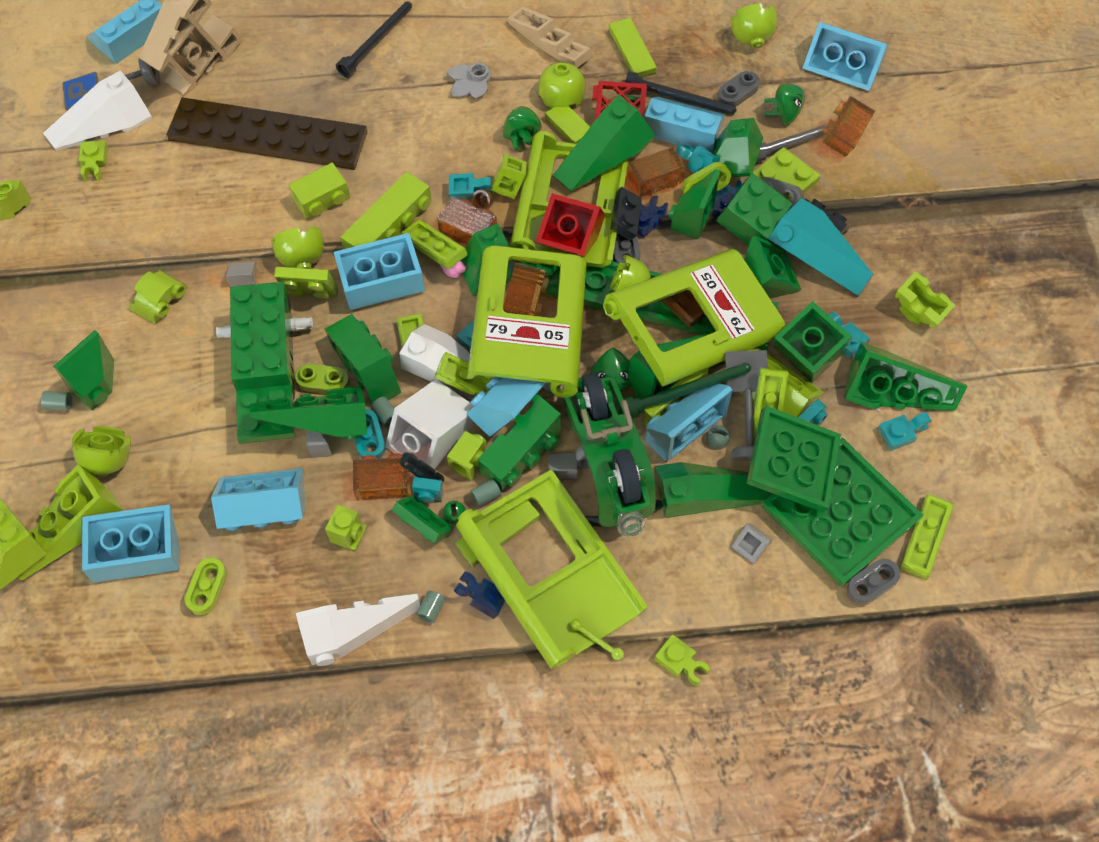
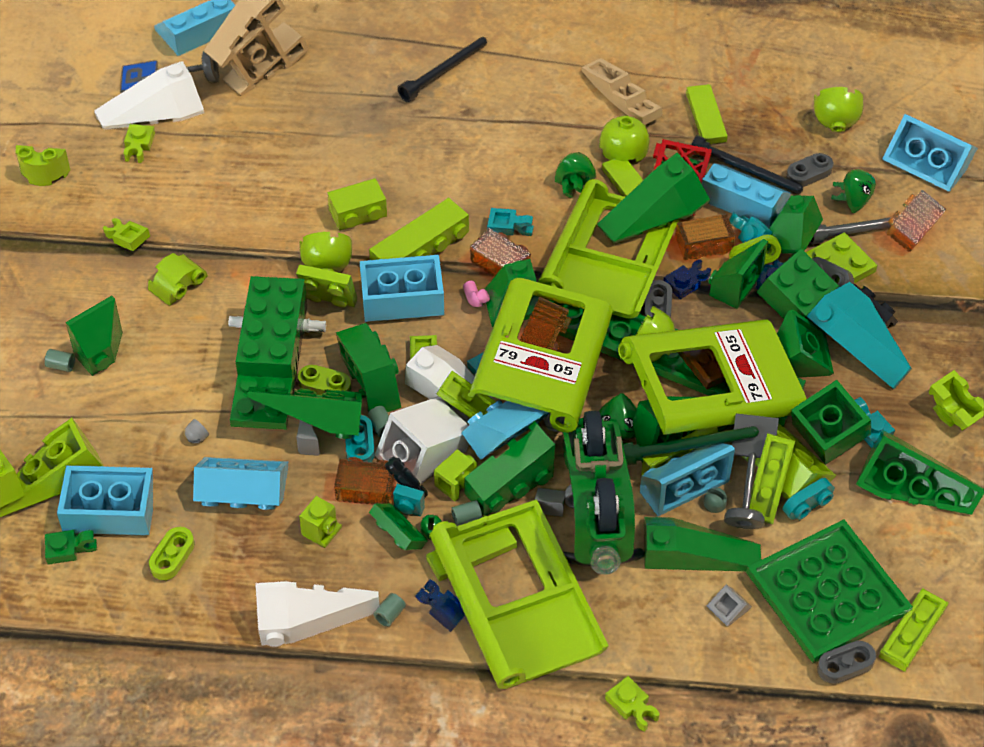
camera: 10 degrees right, 10 degrees down
lime cylinder [72,426,131,477] -> none
dark brown plate [166,97,367,170] -> none
light grey slope [226,262,256,287] -> none
lime tile [400,219,468,270] -> none
light grey plate [447,63,491,99] -> none
reddish brown hinge [472,189,494,210] -> none
lime brick [491,154,527,199] -> none
red slope [535,193,605,257] -> none
lime hinge [570,619,624,661] -> none
black plate [610,187,642,240] -> none
green plate [746,406,841,512] -> none
teal plate [878,412,932,451] -> none
none -> green plate [45,530,97,565]
none -> lime plate [102,218,150,251]
none -> light grey hinge [185,419,209,444]

